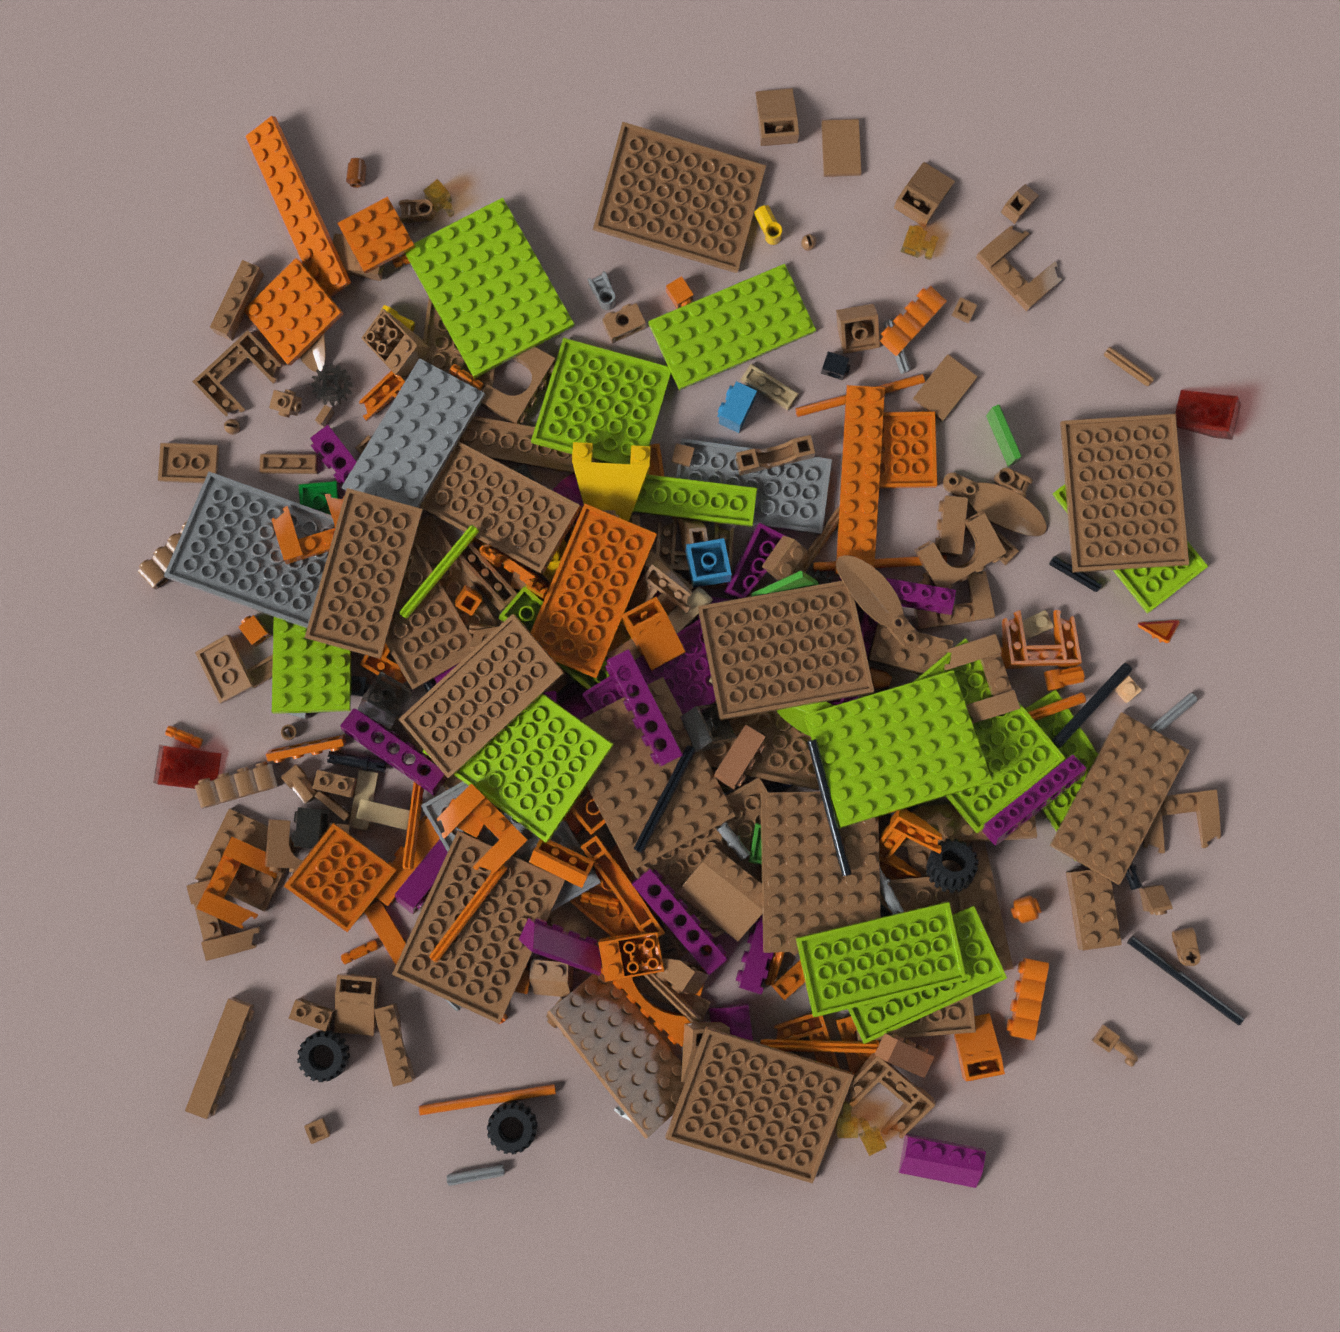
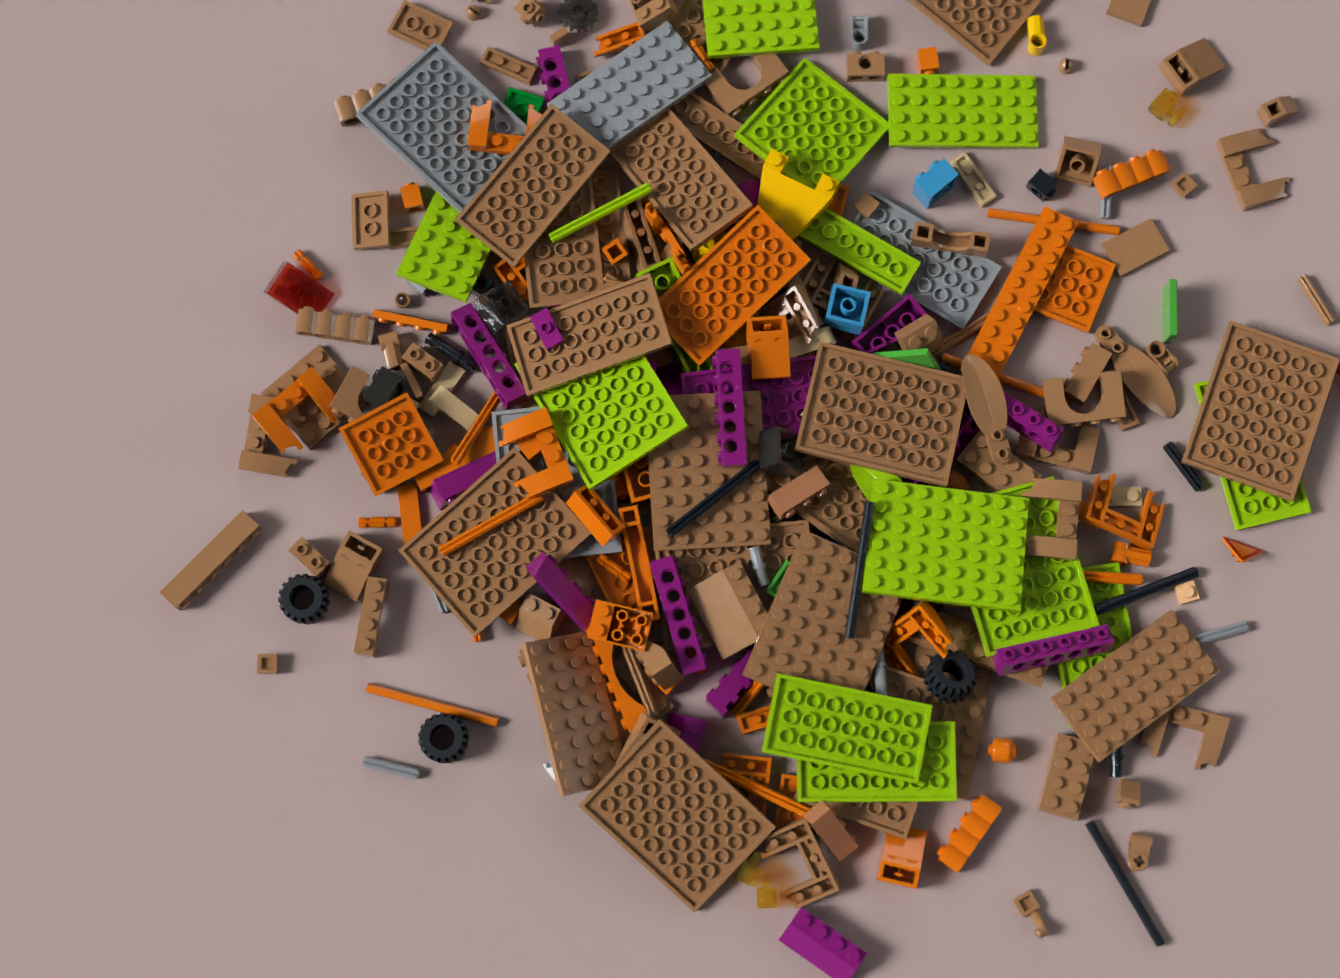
camera: 30 degrees right, 5 degrees down
none -> magenta plate [530,308,565,351]

